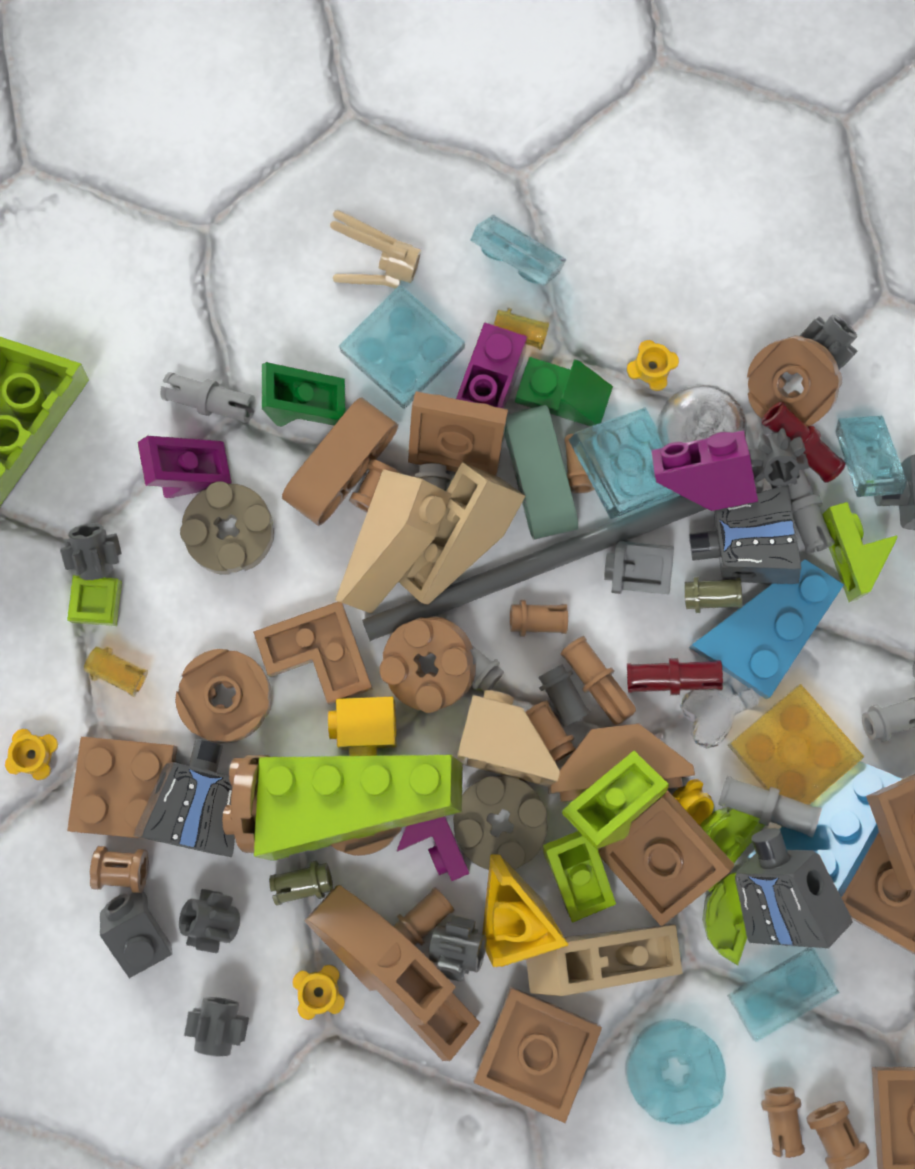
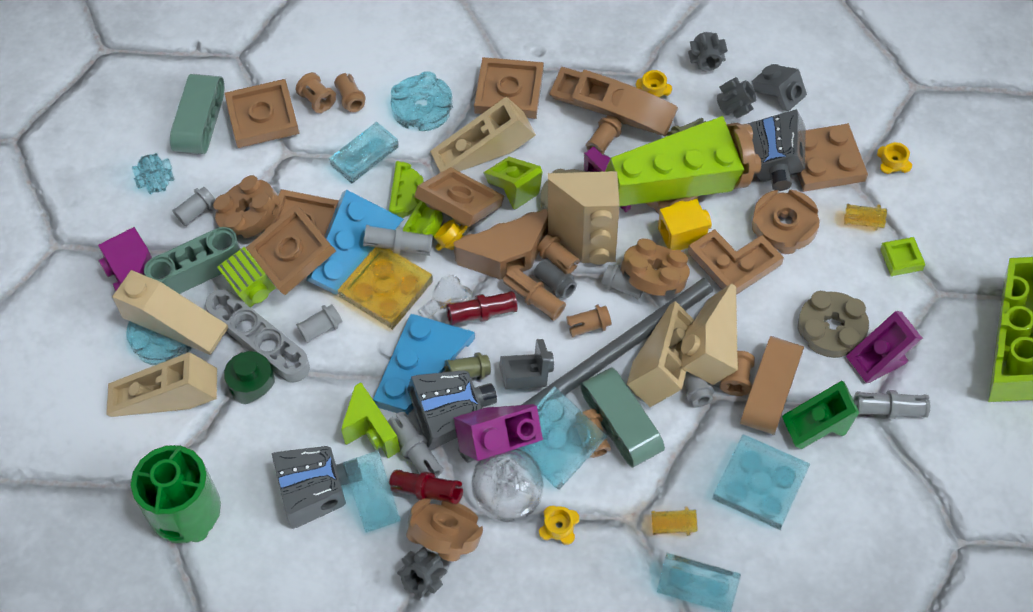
camera: 165 degrees right, 20 degrees down
dark grey gear [60,523,122,580] -> none
medium nougat bush [90,846,149,893] -> none
tan plant [330,210,421,289] -> none
medium nougat plate [408,391,508,476] -> none
dark grey gear [429,915,487,982] -> none
magenta slope [456,322,527,409] -> none
yellow slope [482,854,569,967] -> none
green slope [515,357,613,429] -> none
lime slope [562,751,669,849] -> none
dark grey torso [735,828,853,949] -> none
dark grey gear [749,428,809,489] -> none

